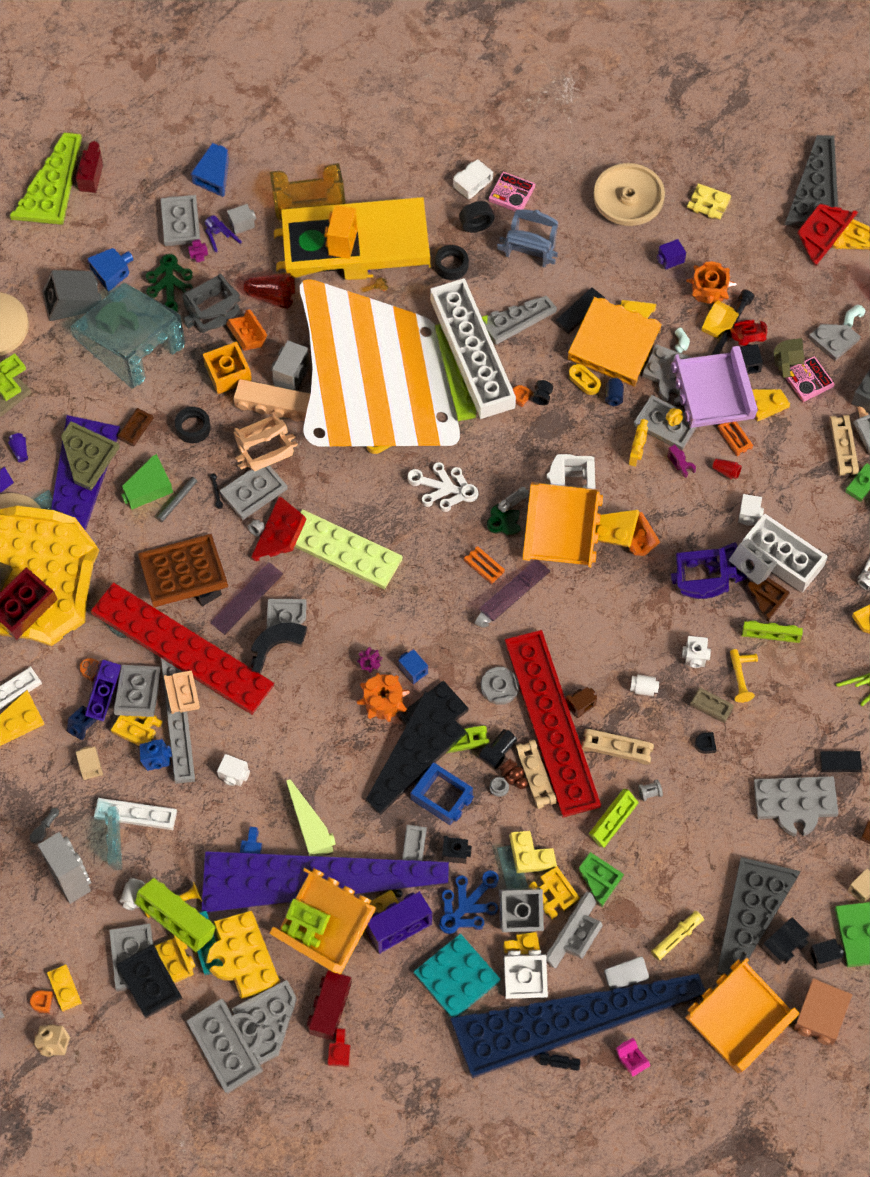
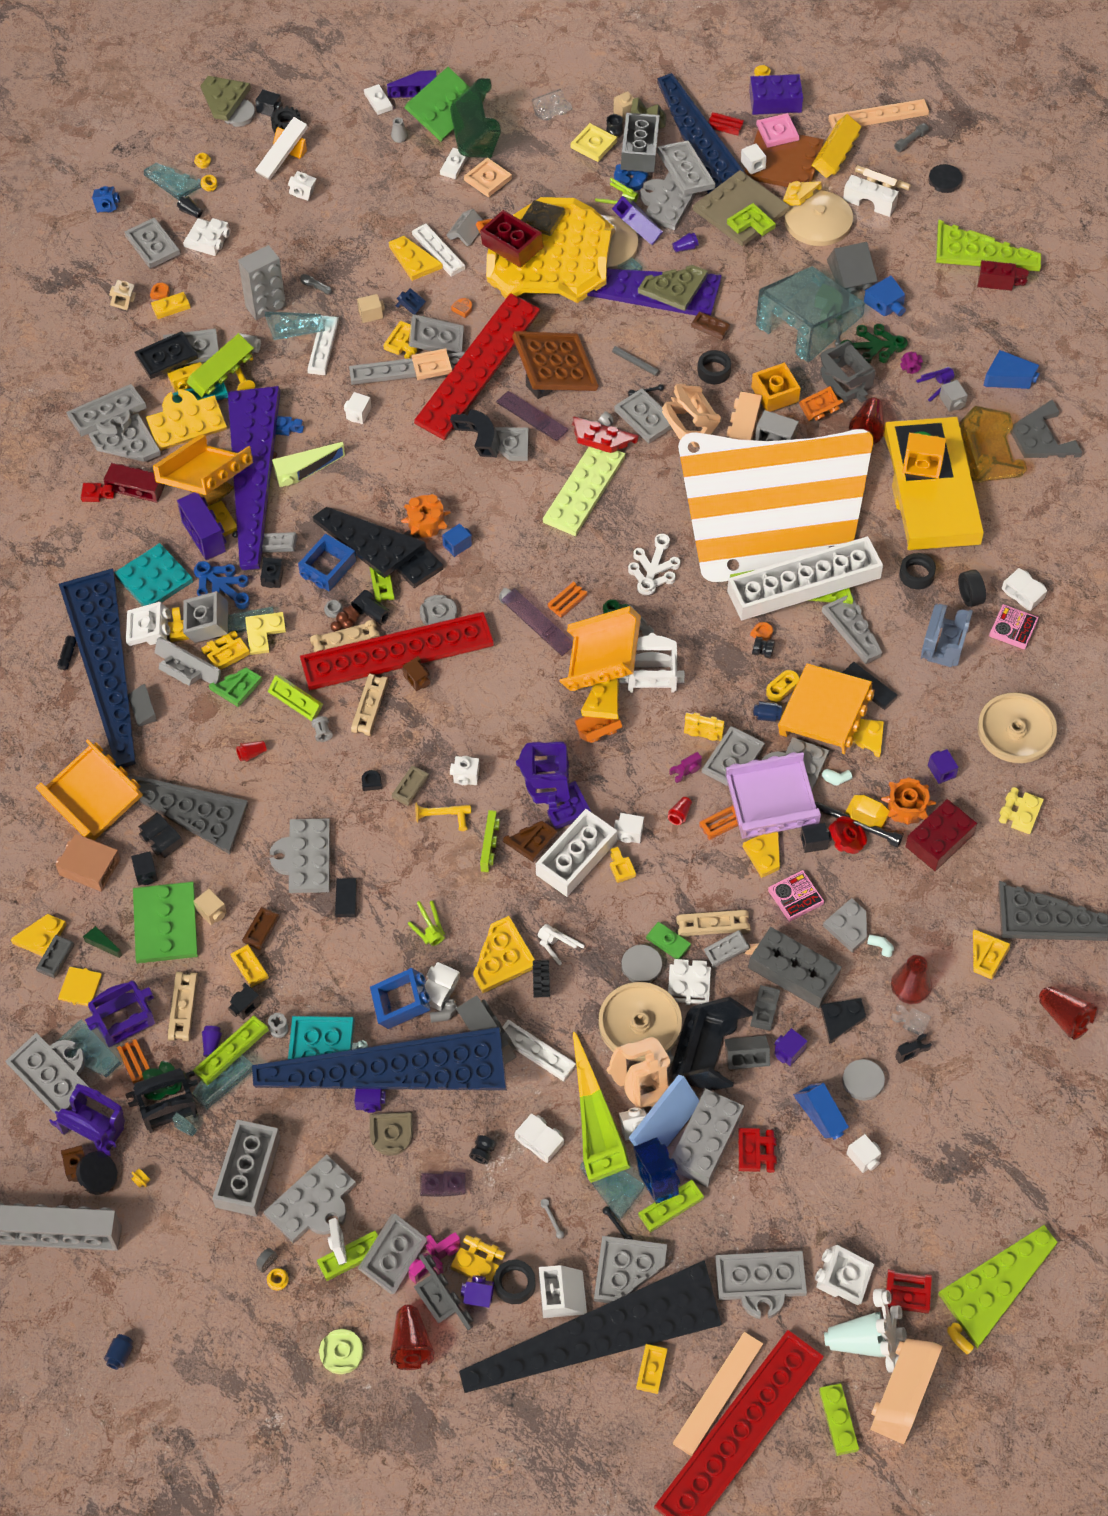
camera: 90 degrees right, 5 degrees down
dark purple slope [85,660,121,722] -> none
bright green slope [121,454,173,510] -> none
blue brick [140,739,172,771] -> none
light grey plate [161,195,200,246] -> none
lime plate [282,899,331,948] -> none
magenta gear [357,647,383,673] -> none
clear yellow hand [362,278,389,292] -> none
dark pink bracket [616,1038,650,1077] -> none
white brick [630,675,659,696] -> none
light yellow pin [651,910,704,961] -> none
yellow plate [666,408,683,426] -> none
light grey brick [729,539,777,585] -> none
olive brick [774,338,805,378] -> none
red wing [798,204,858,266] -> none
none -> red cone [236,740,267,762]
none -> yellow plate [610,847,636,883]
none -> dark red brick [905,799,978,872]
none -> dark grey wing [1010,400,1082,458]

